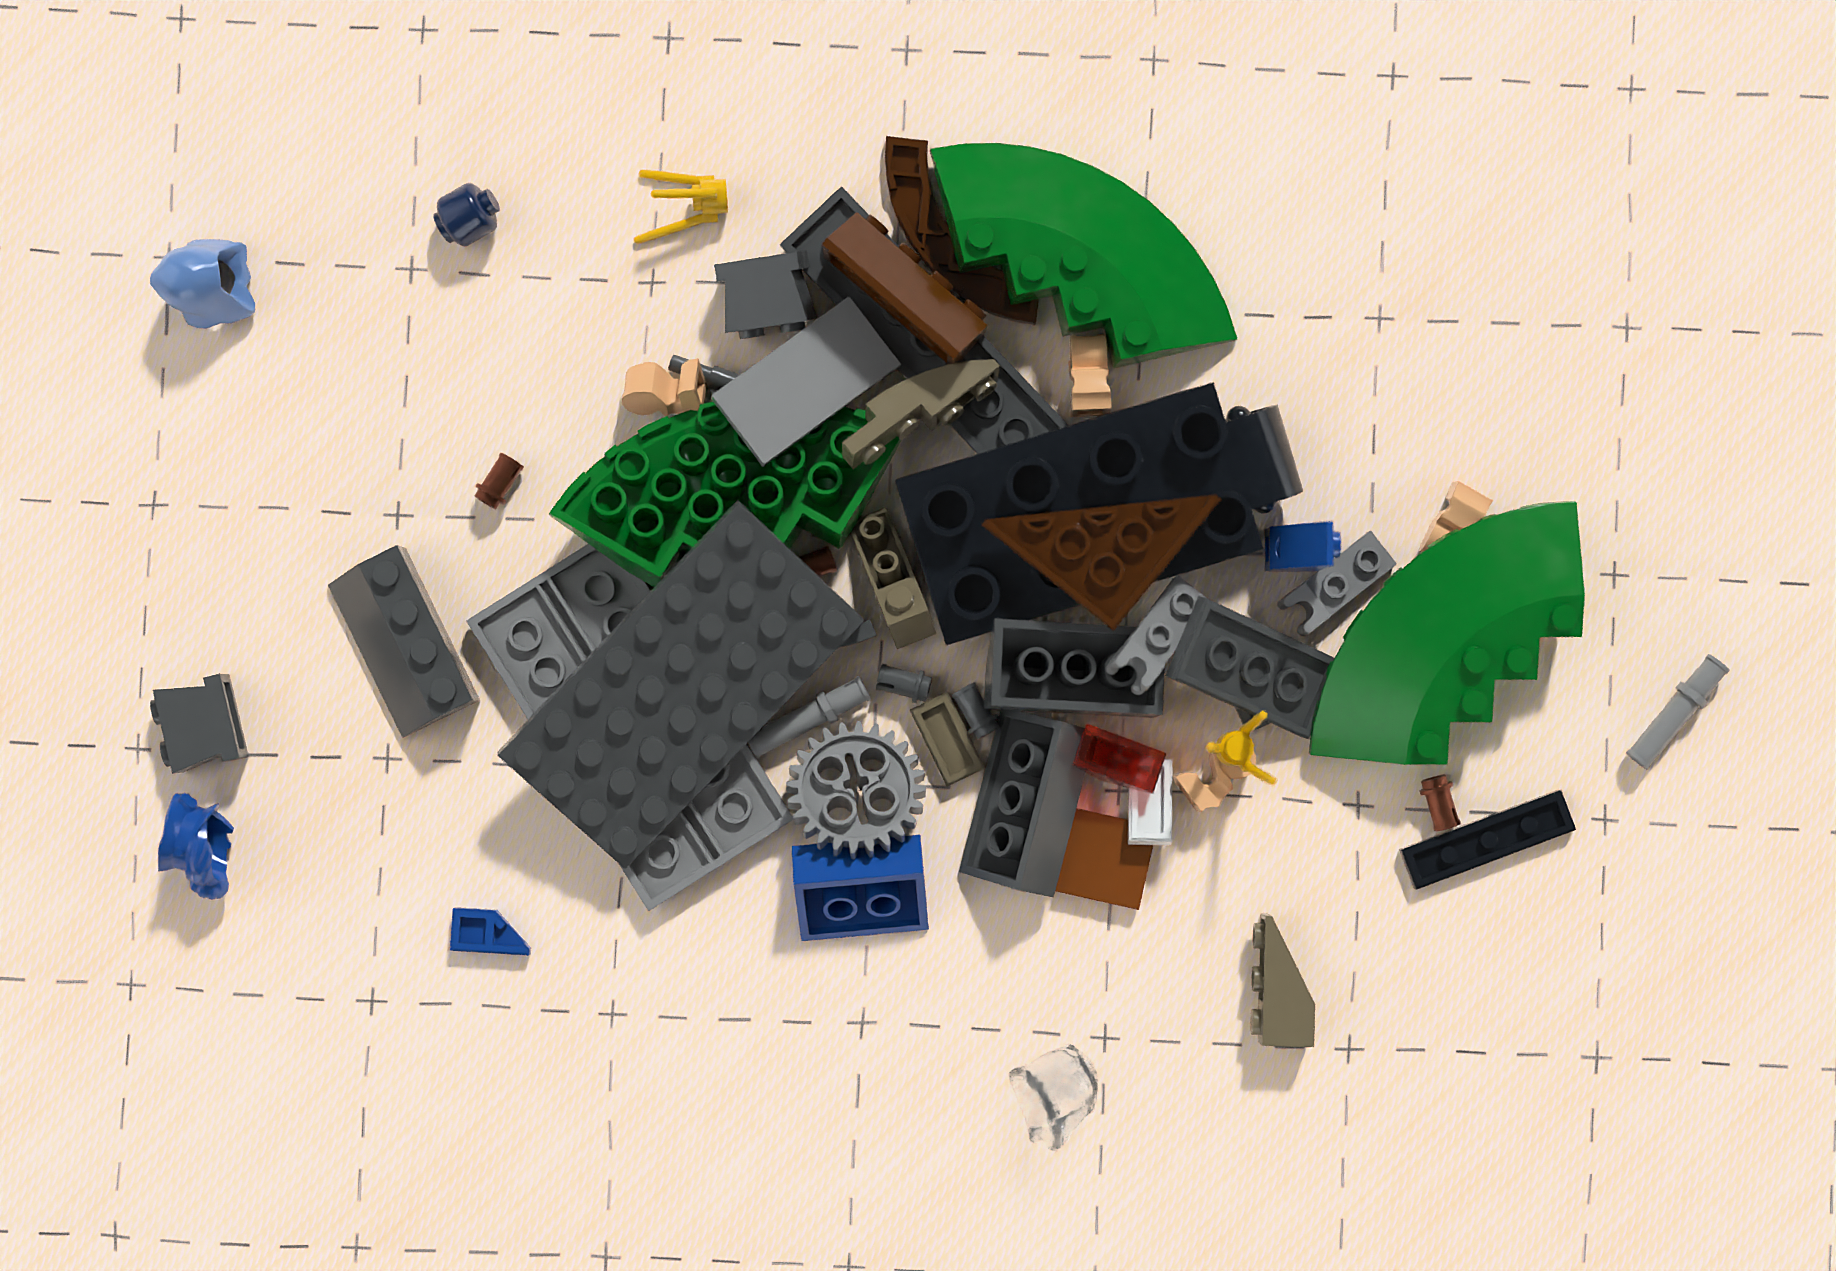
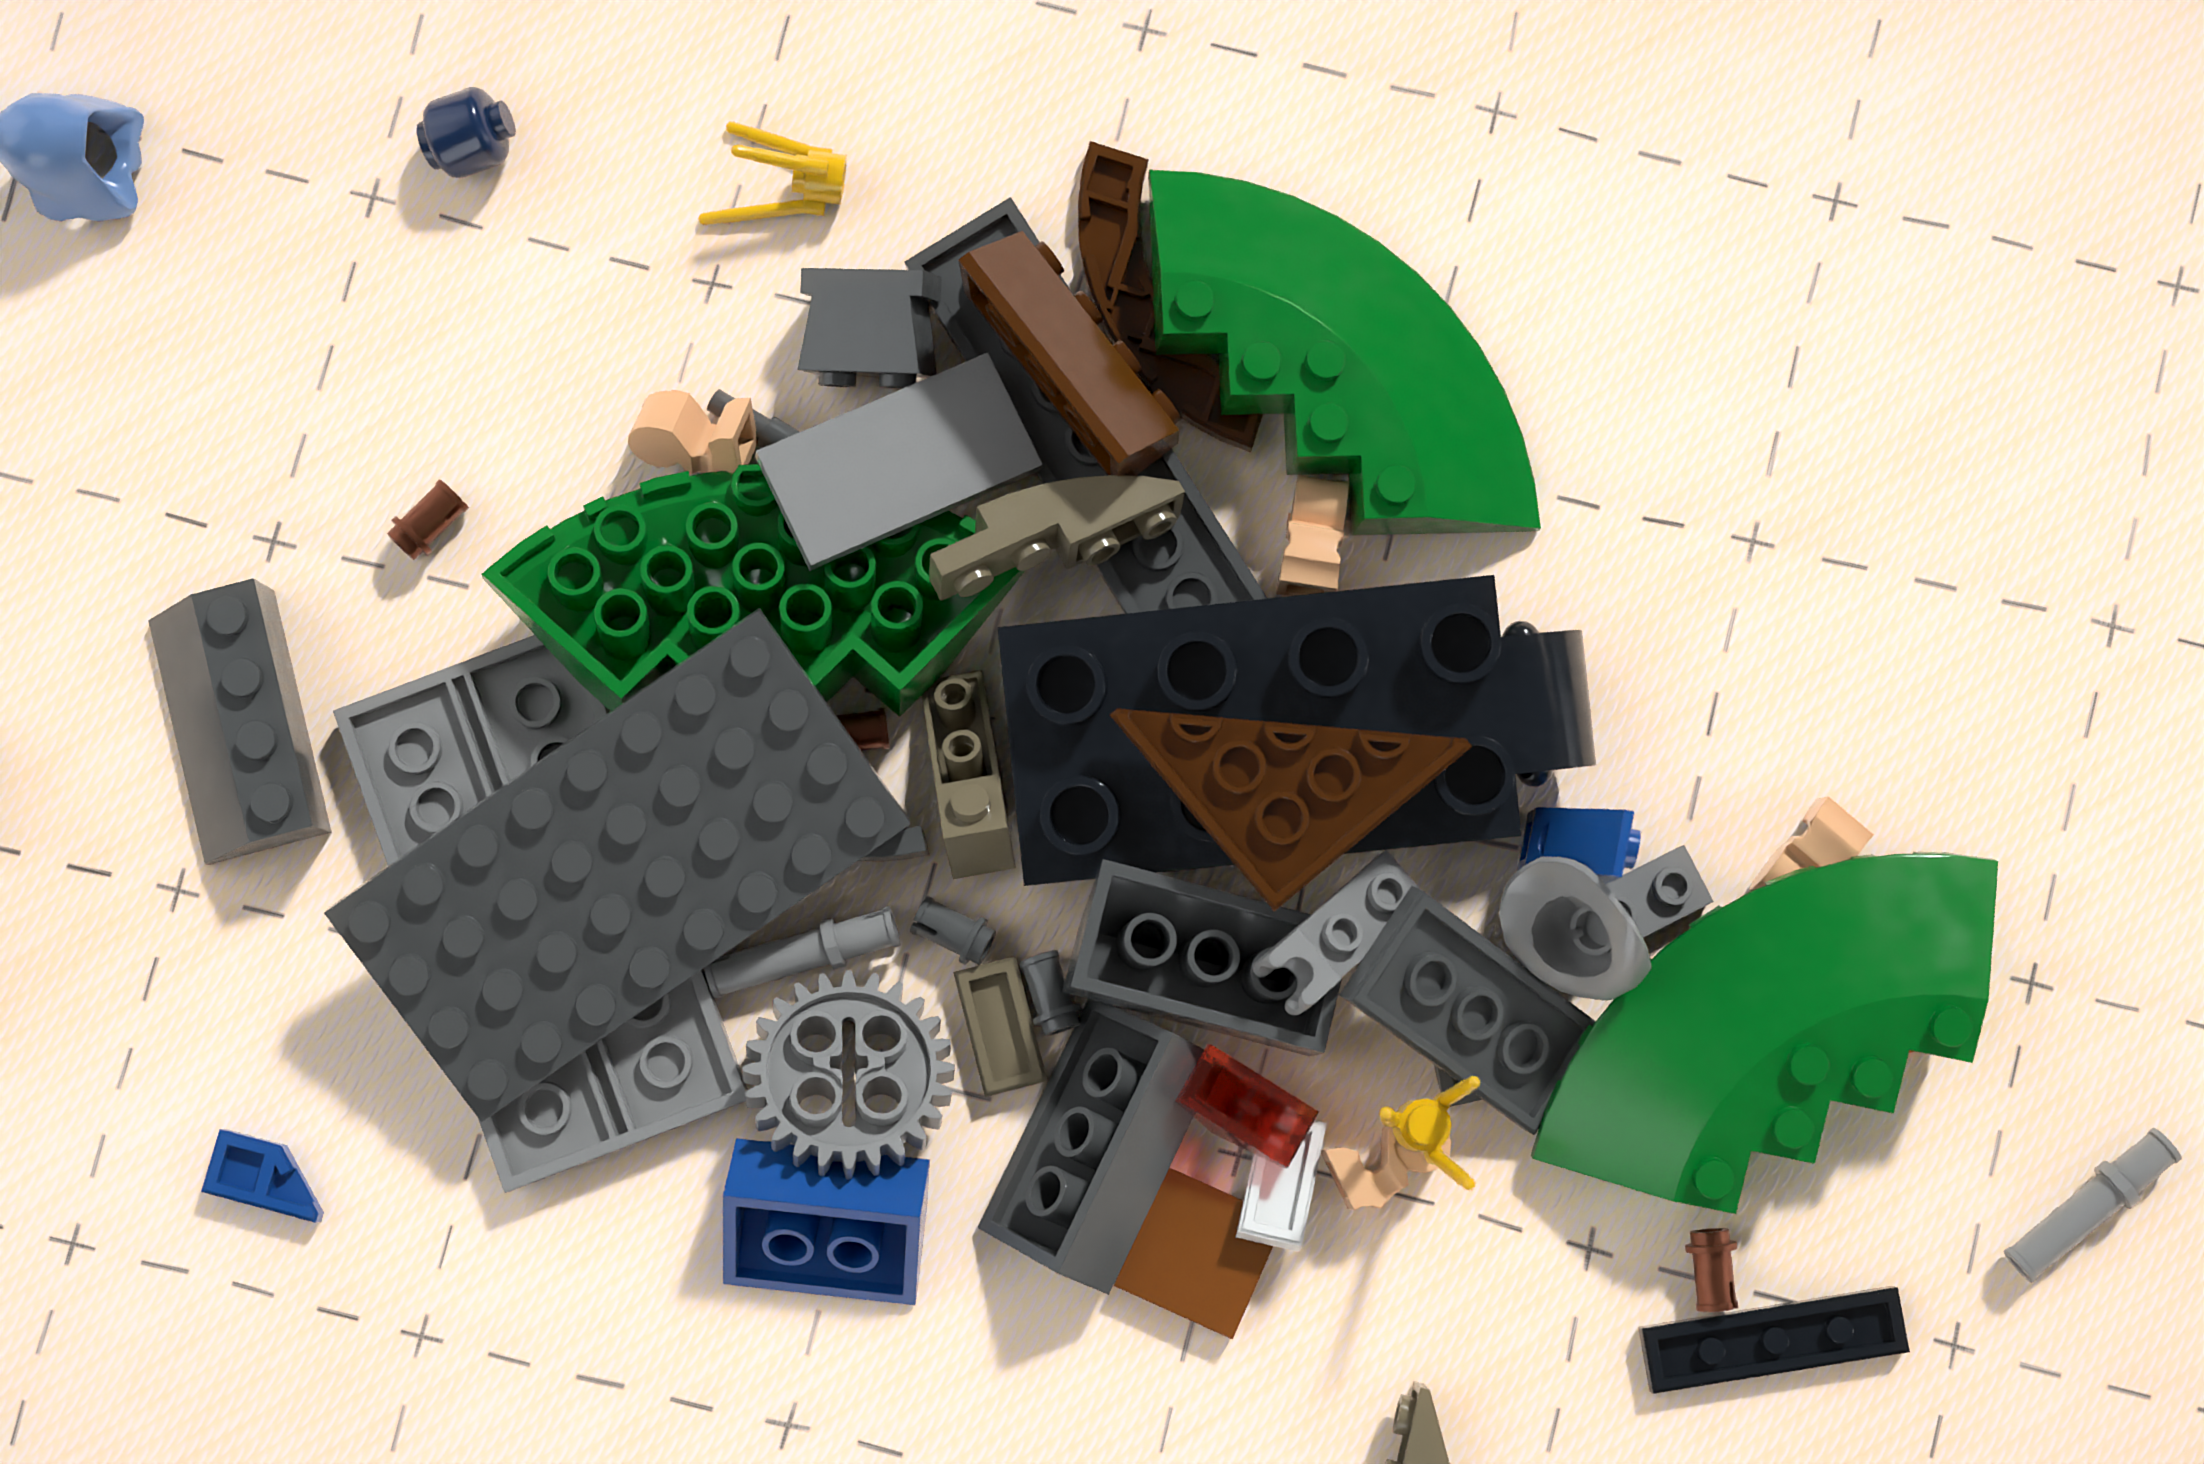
camera: 15 degrees right, 5 degrees down
none -> light grey hat [1499,857,1651,1001]

